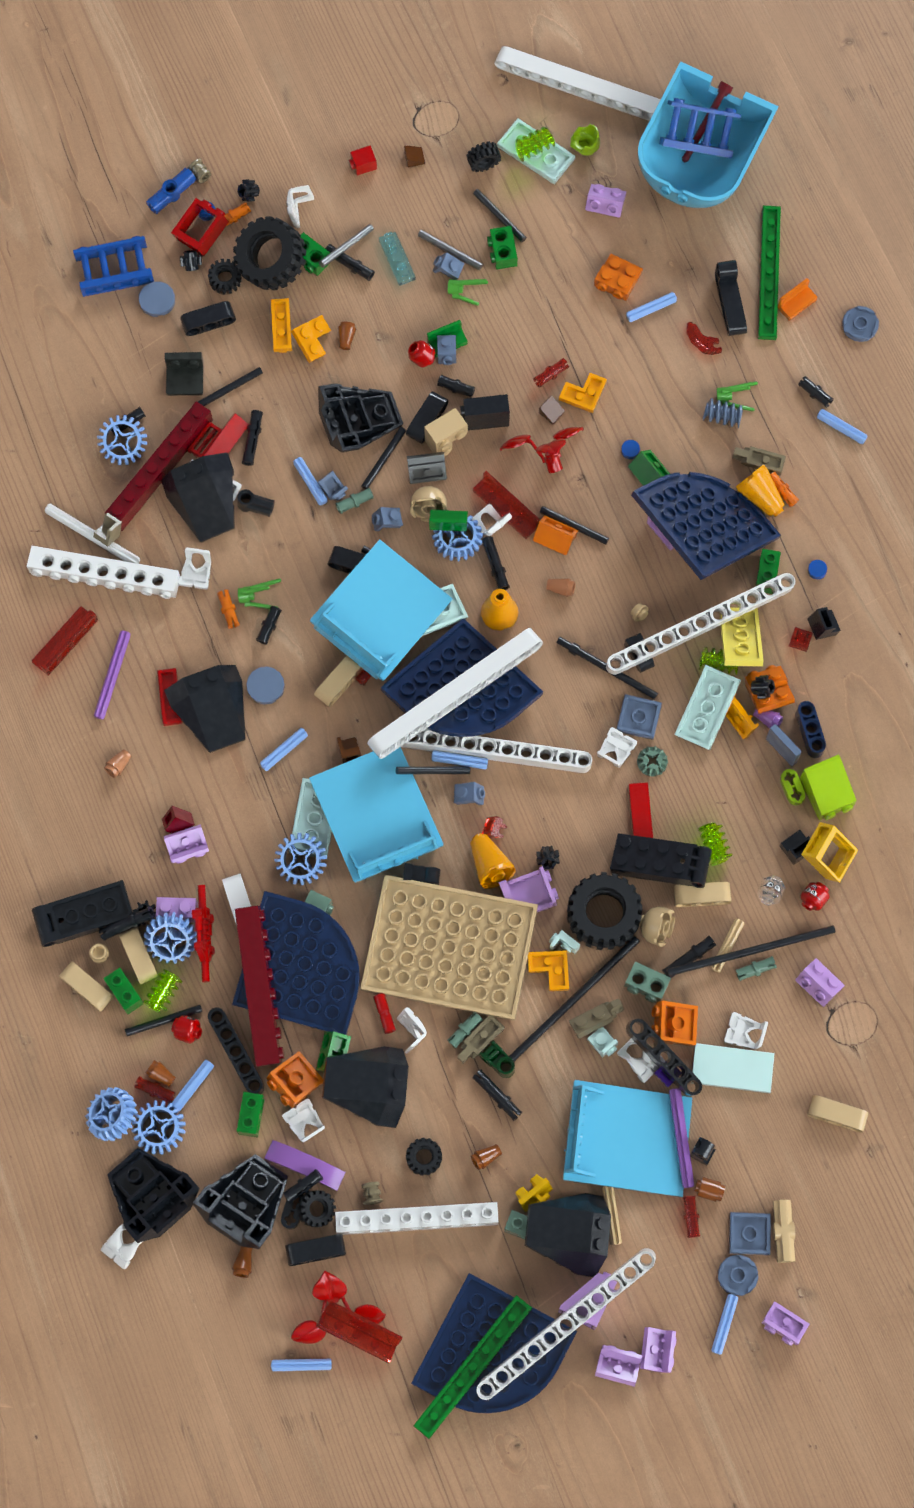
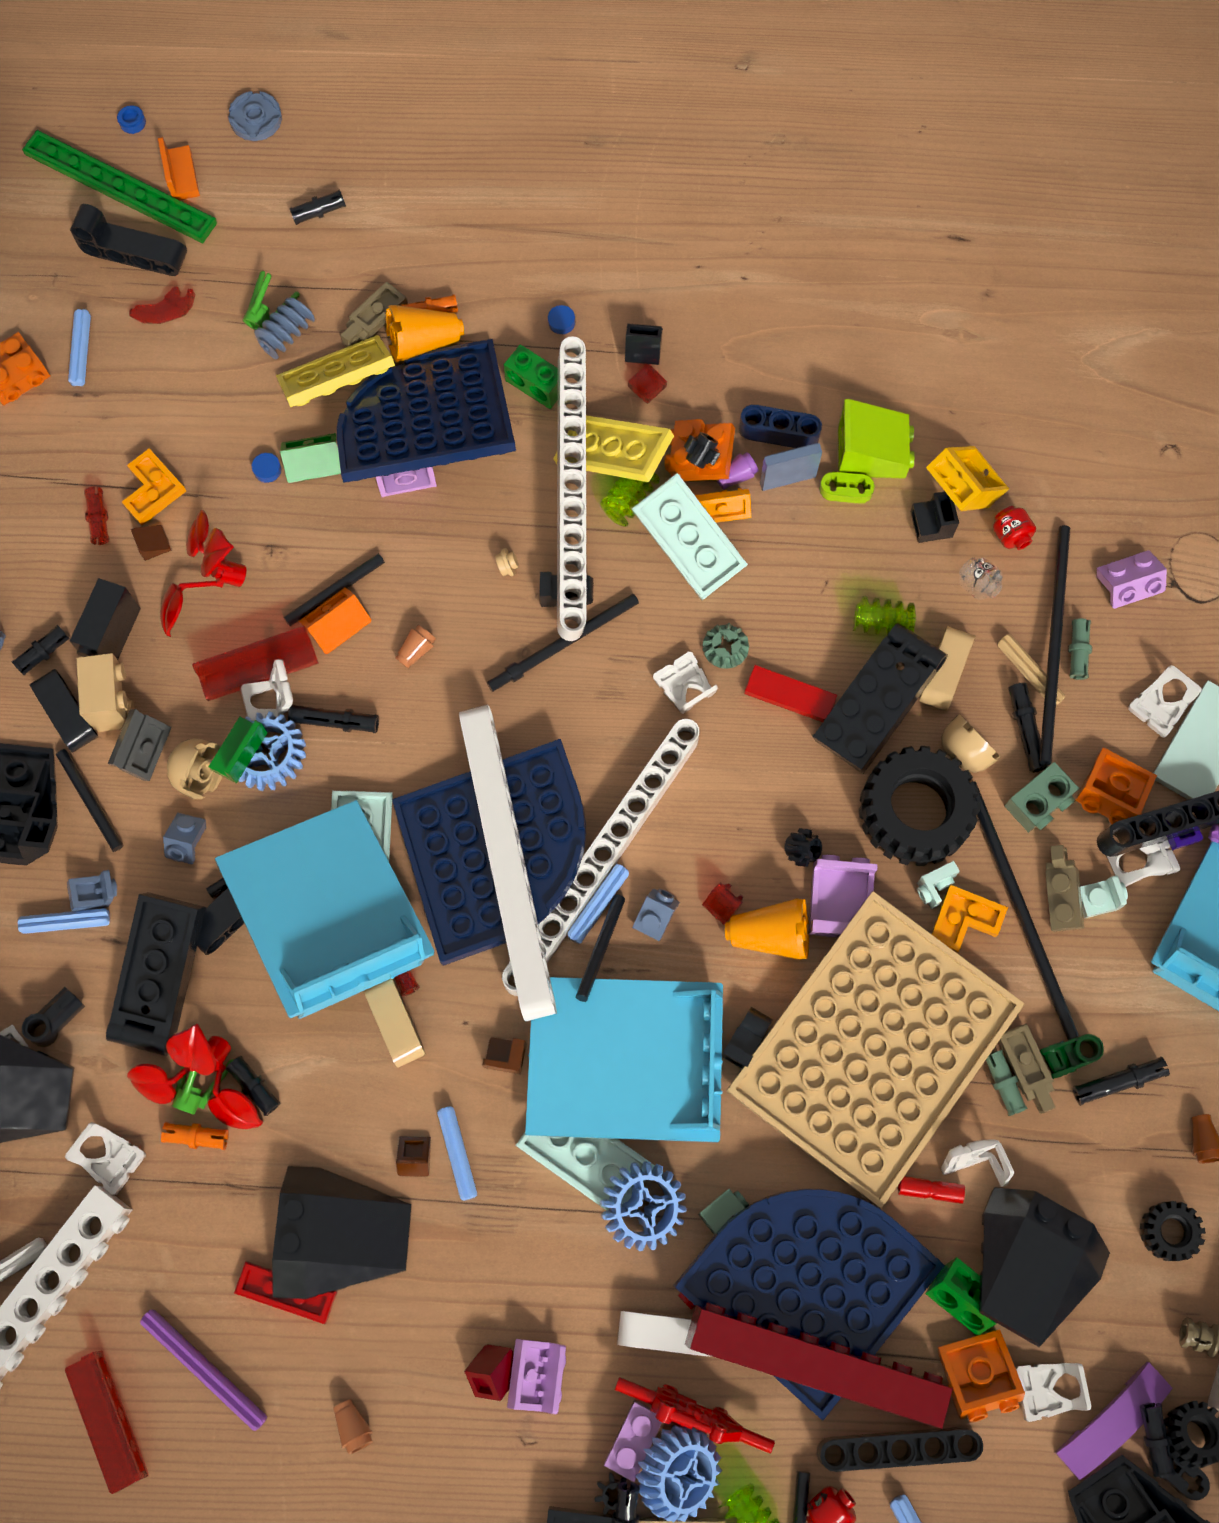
camera: 65 degrees left, 0 degrees up
green brick [237,1092,265,1138] -> none
sand blue tile [246,667,285,705] -> none
sand green pin [335,488,374,514] -> none
light orange cone [481,589,518,631] -> none
sand blue tile [617,694,662,740] -> none
light blue axle [817,409,868,444] -> none
none -> black hinge [106,892,206,1056]
none -> blue tile [117,105,146,134]
none -> red plant [127,1024,263,1129]
none -> light yellow plate [276,335,395,407]
none -> reddish brown slope [396,1136,431,1177]

